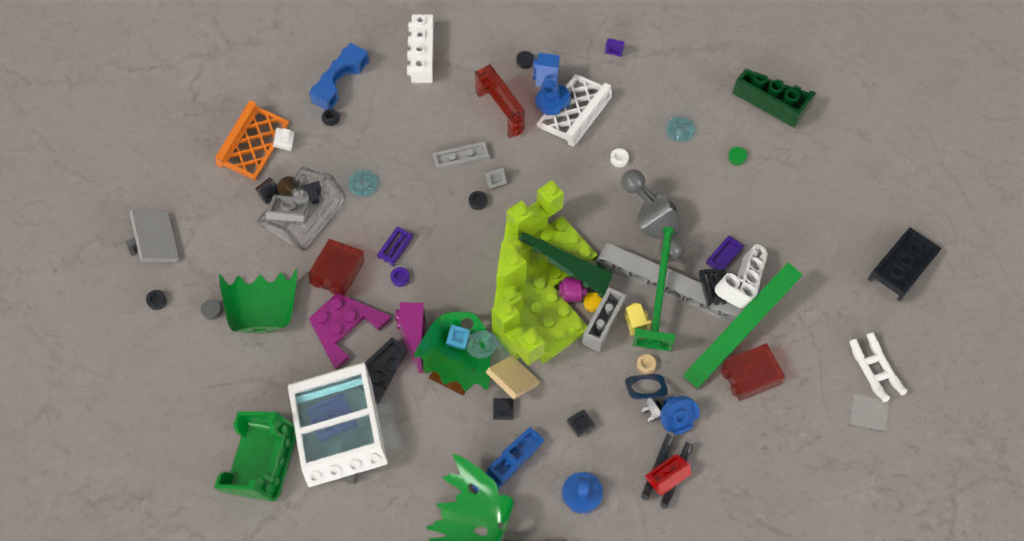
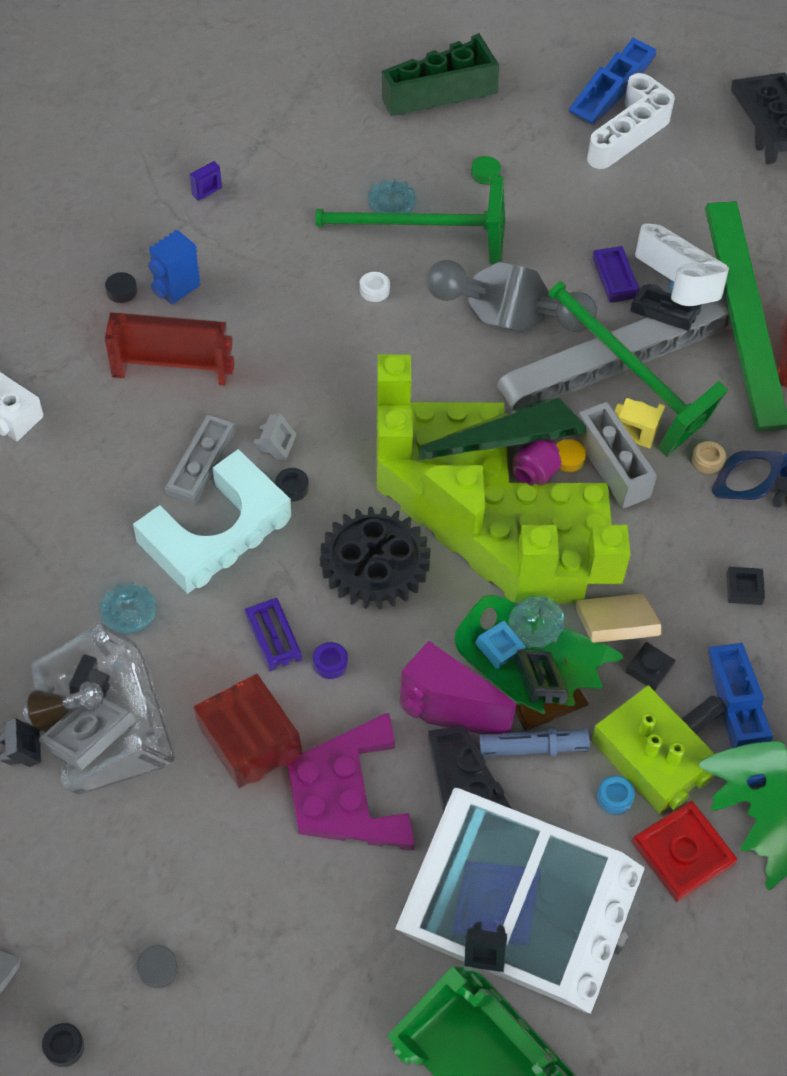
camera: 55 degrees left, 5 degrees down
green piece [219,268,297,333] -> none
blue tile [535,80,571,115] -> none
white fence [537,74,612,147] -> none
none -> light aqua arch [133,449,291,594]
none -> green tile [315,177,506,264]
none -> black gear [320,506,431,609]
none -> black tile [464,922,508,973]
none -> sand blue pin [479,727,590,757]
none -> black tile [515,650,568,704]
none -> blue slope [569,37,656,125]
none -> white beam [587,73,675,169]
none -> lime piece [591,685,726,815]
none -> dark azure tile [597,776,635,815]
none -> red tile [631,800,738,902]

